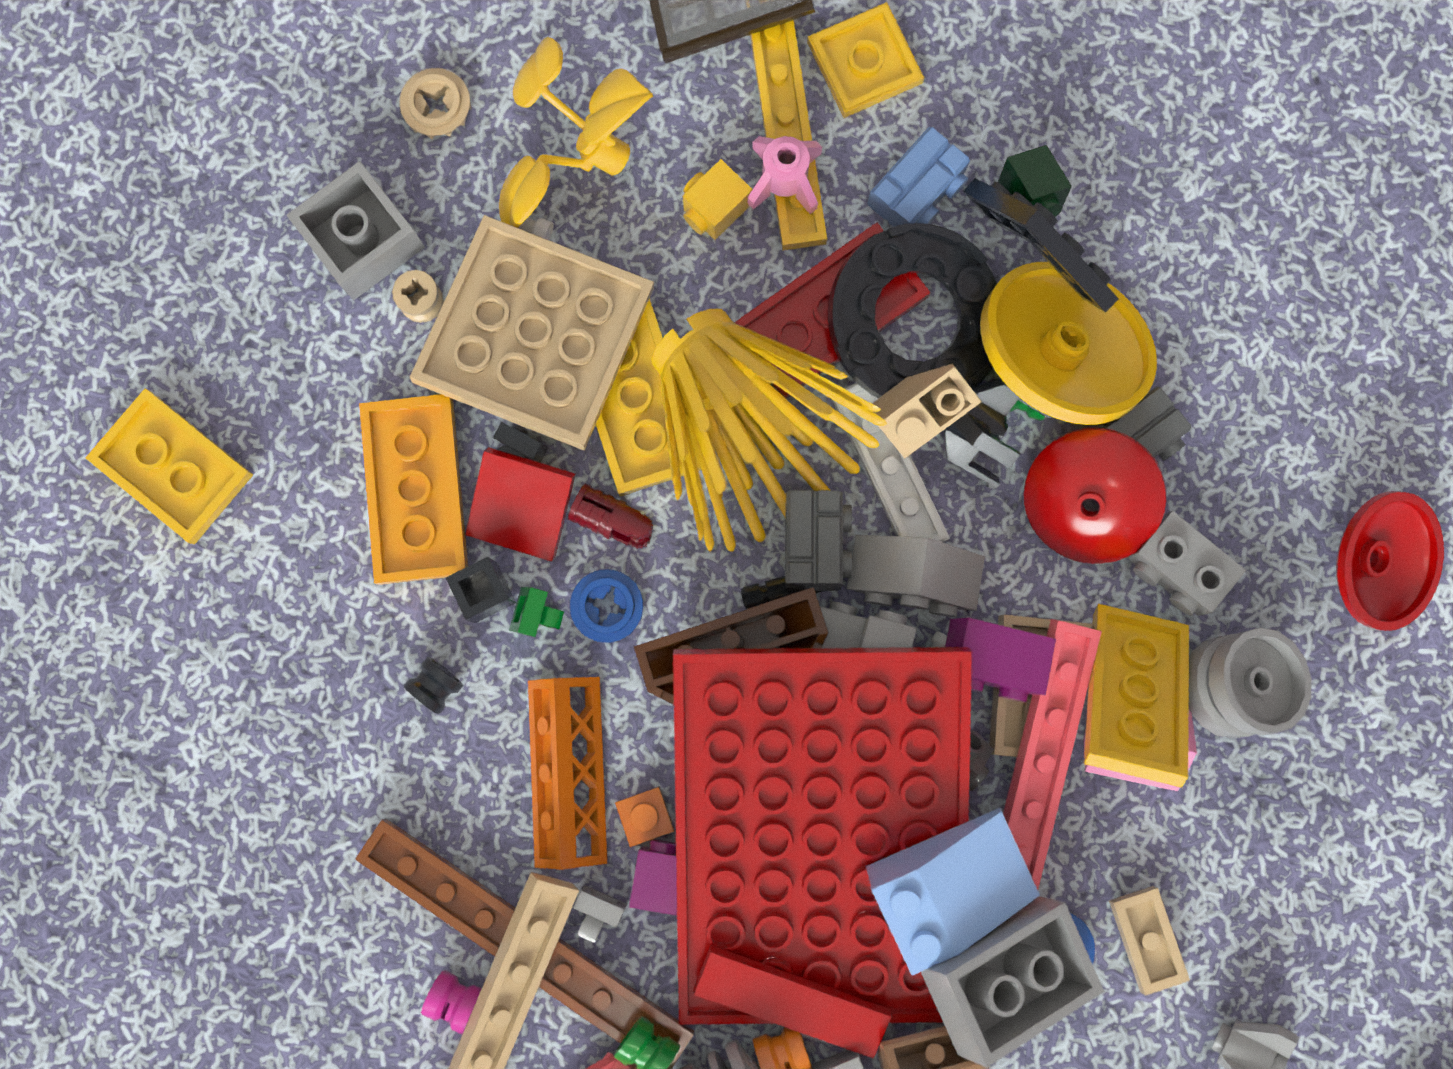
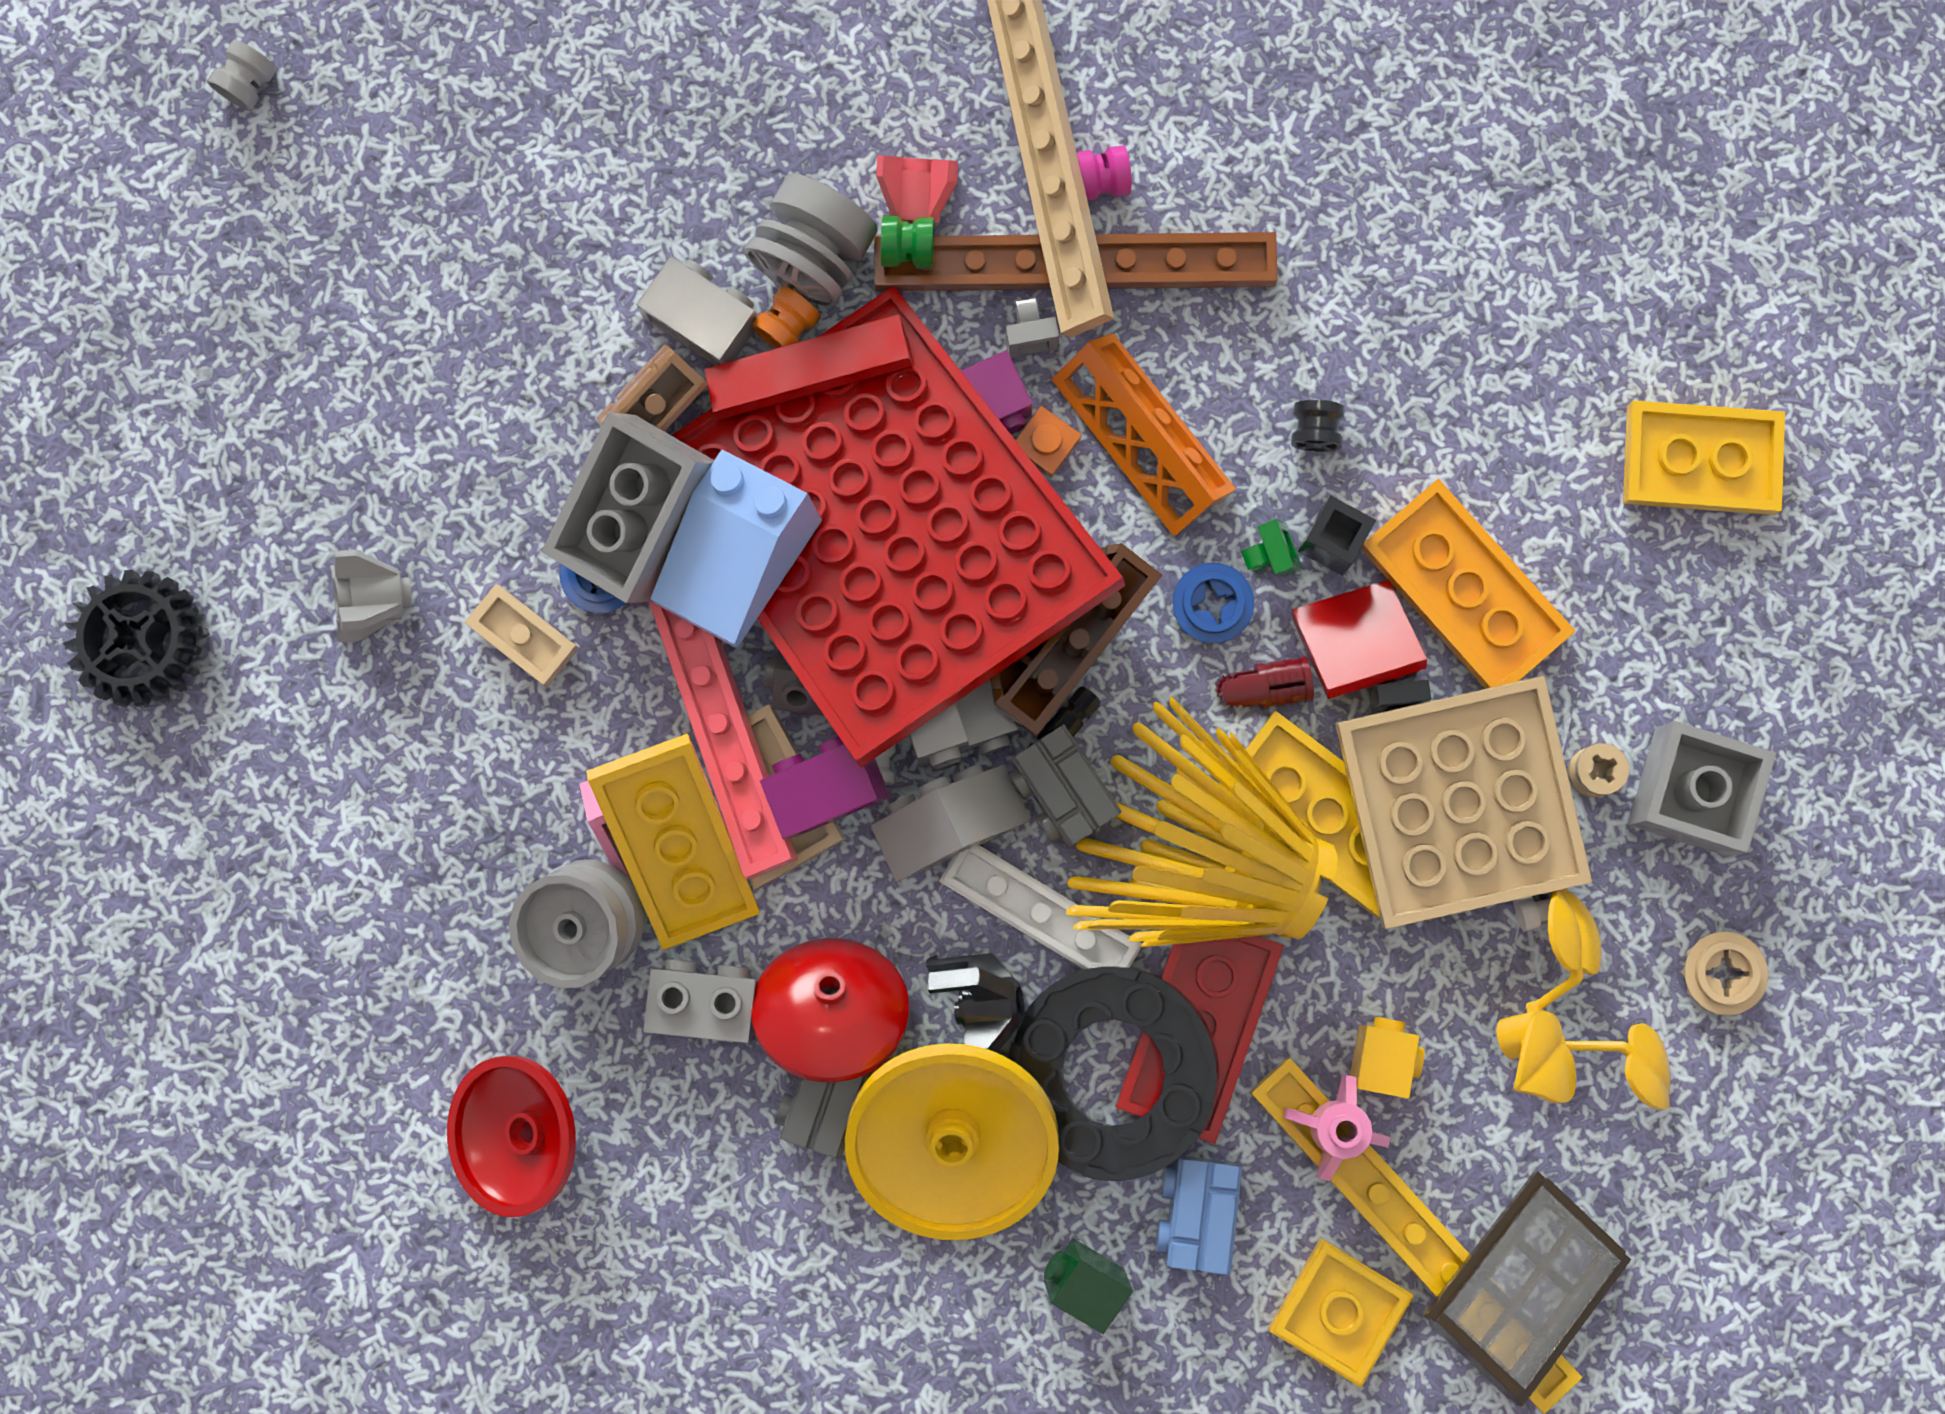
camera: 145 degrees right, 0 degrees up
tan slope [872,364,981,458] -> none
black plate [963,178,1119,312] -> none

